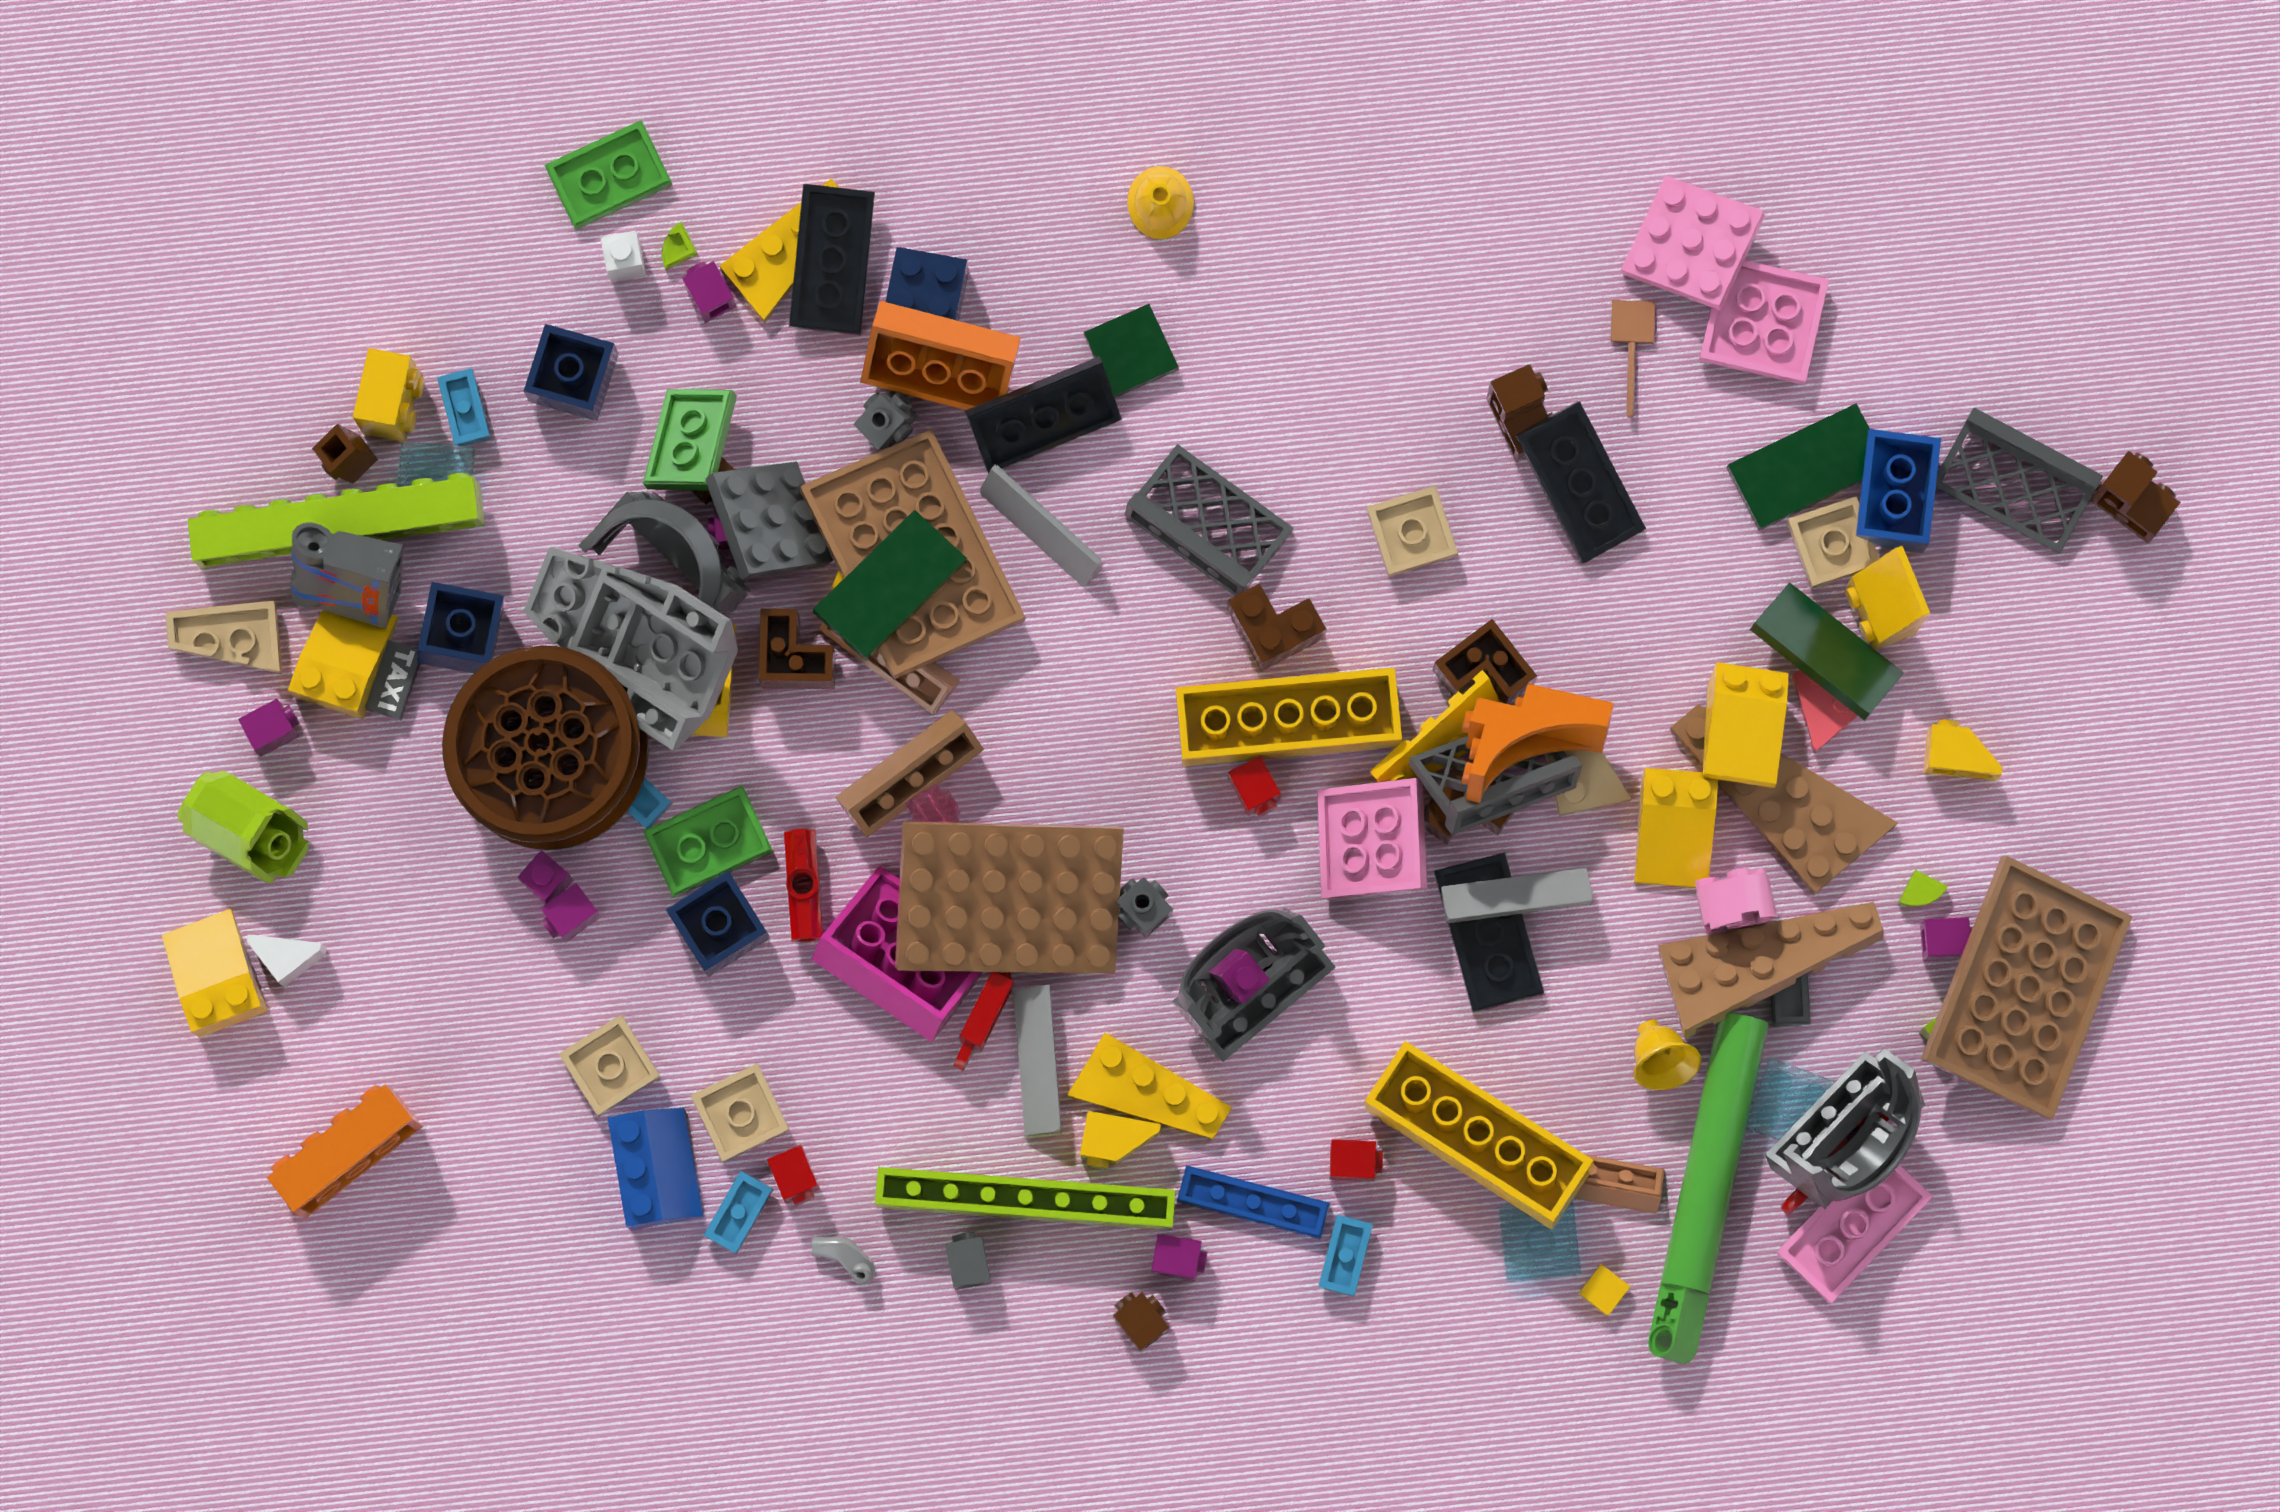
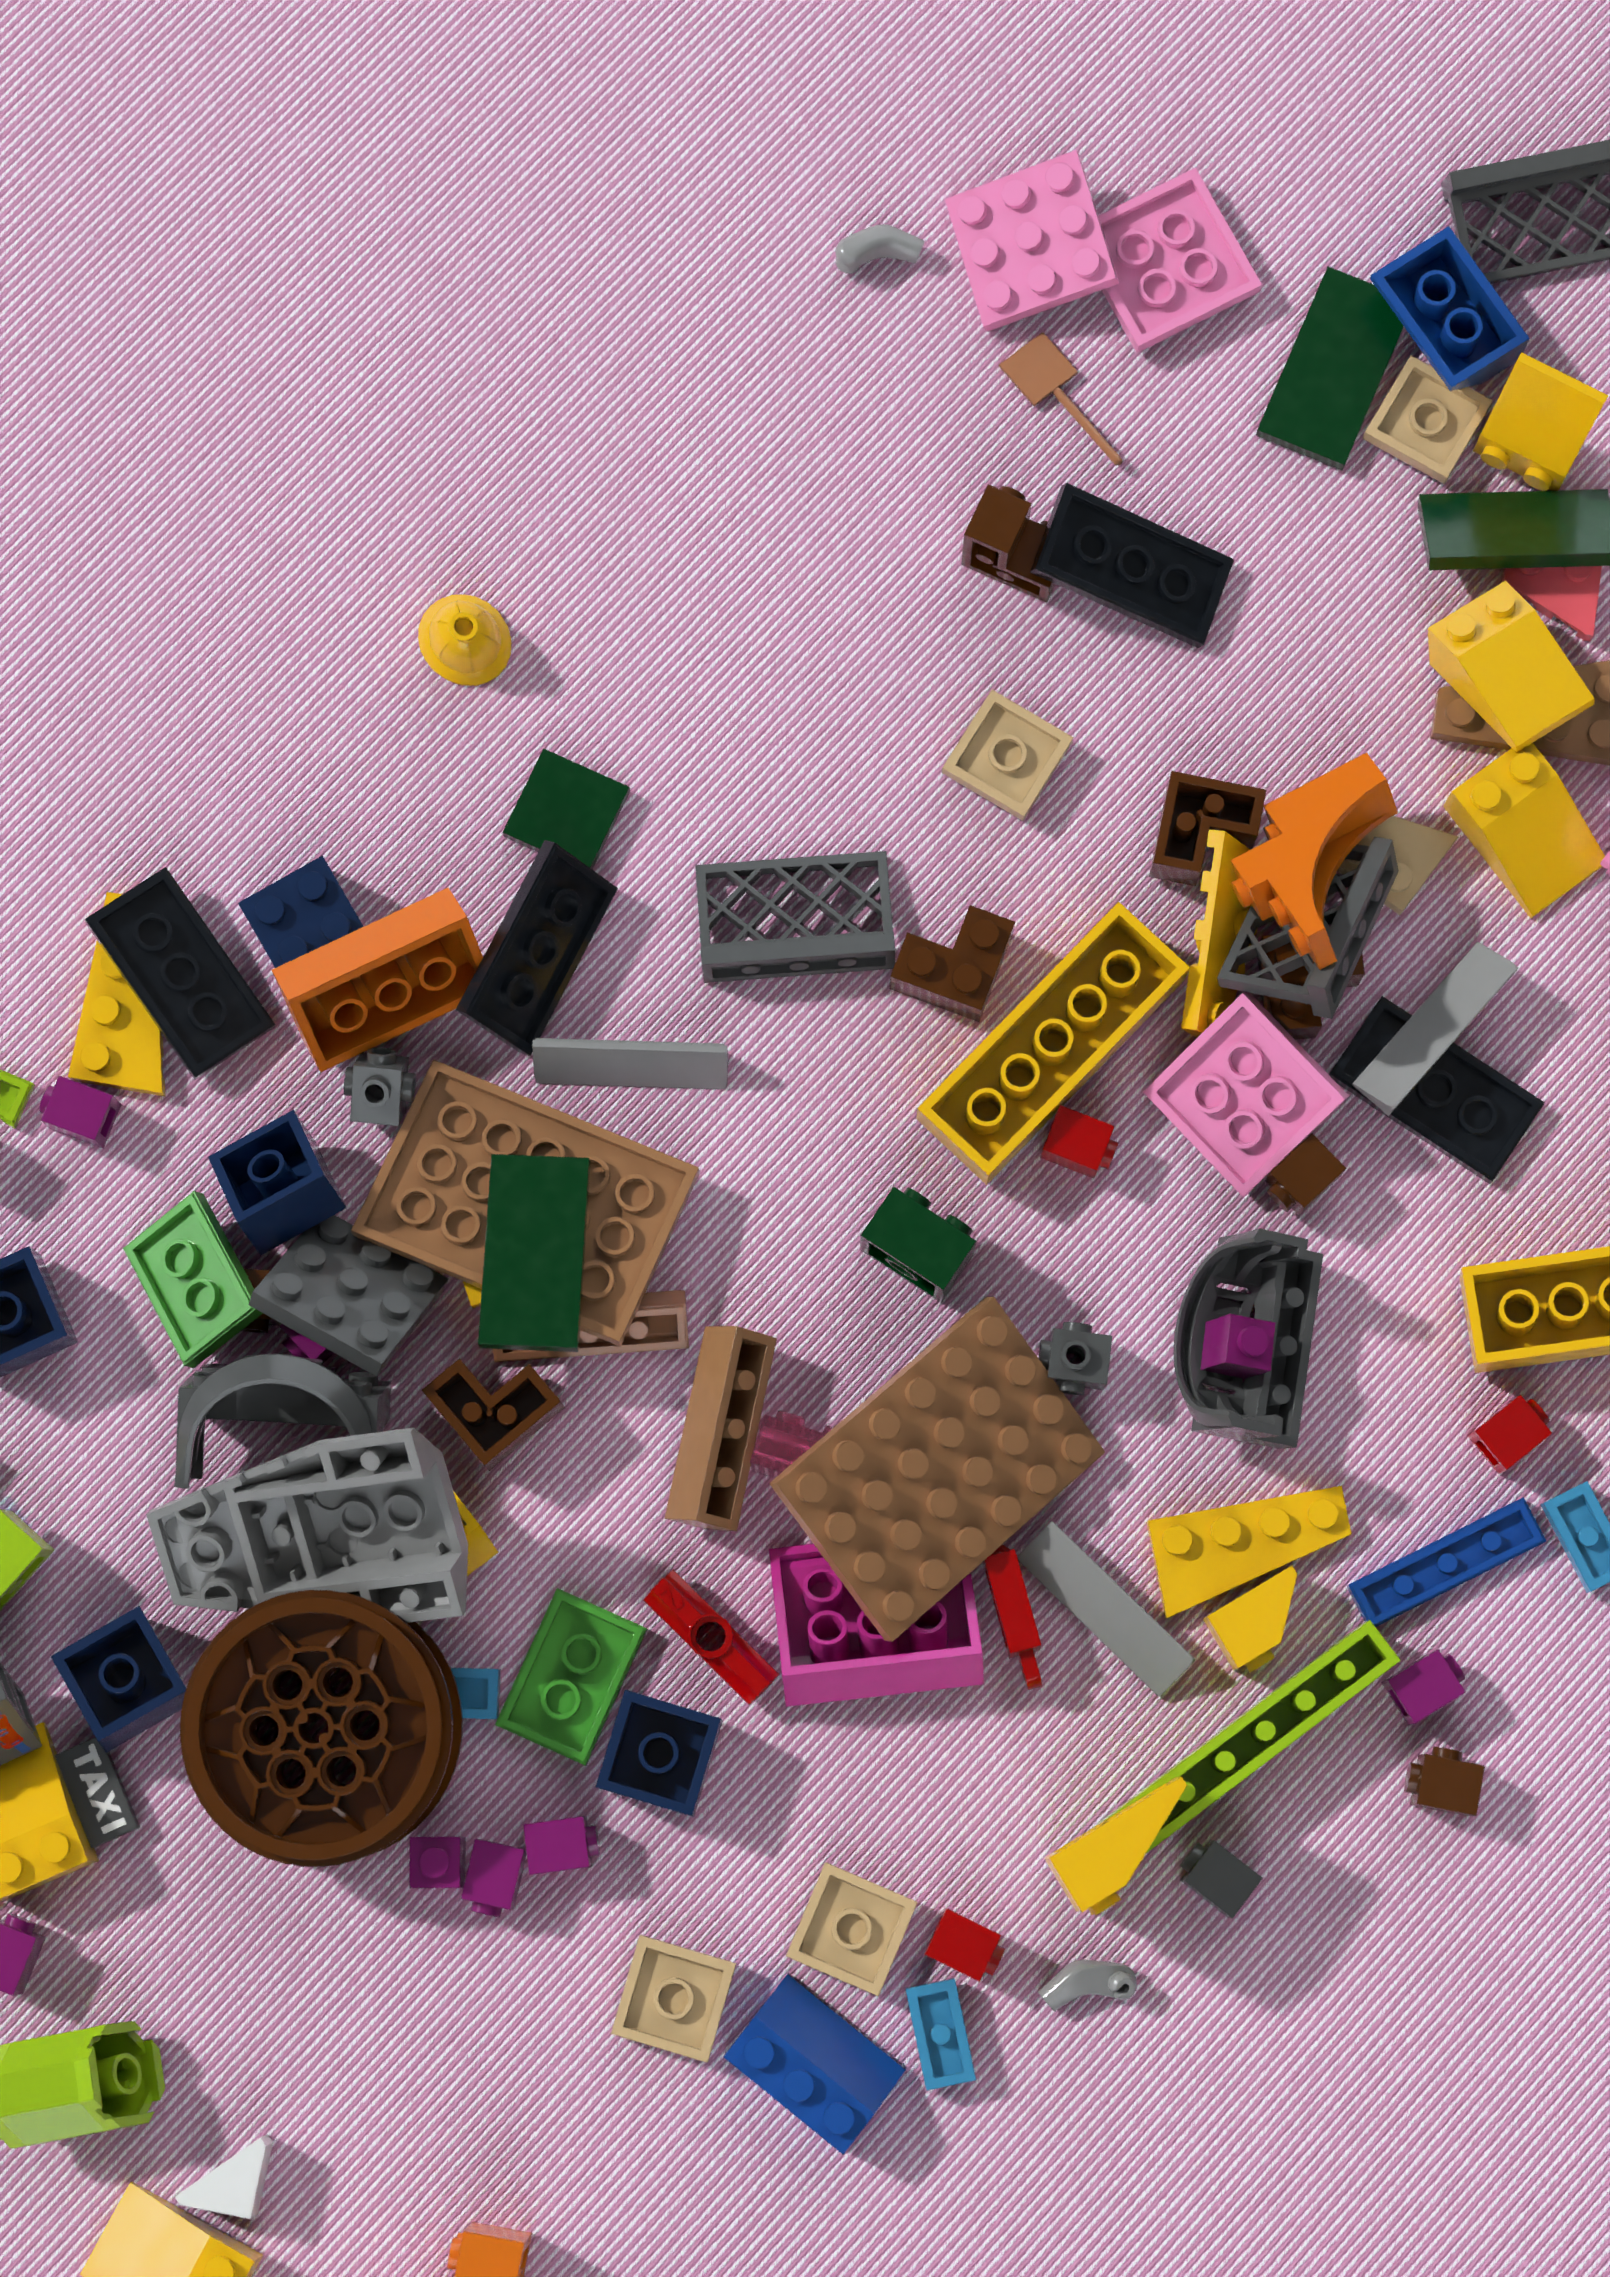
camera: 40 degrees left, 0 degrees up
none -> dark blue brick [208,1110,347,1255]
none -> magenta brick [523,1816,600,1875]
none -> light grey arm [835,224,925,274]
none -> dark green brick [860,1186,976,1303]
none -> yellow slope [1044,1776,1187,1916]
none -> reddish brown brick [1265,1133,1346,1215]

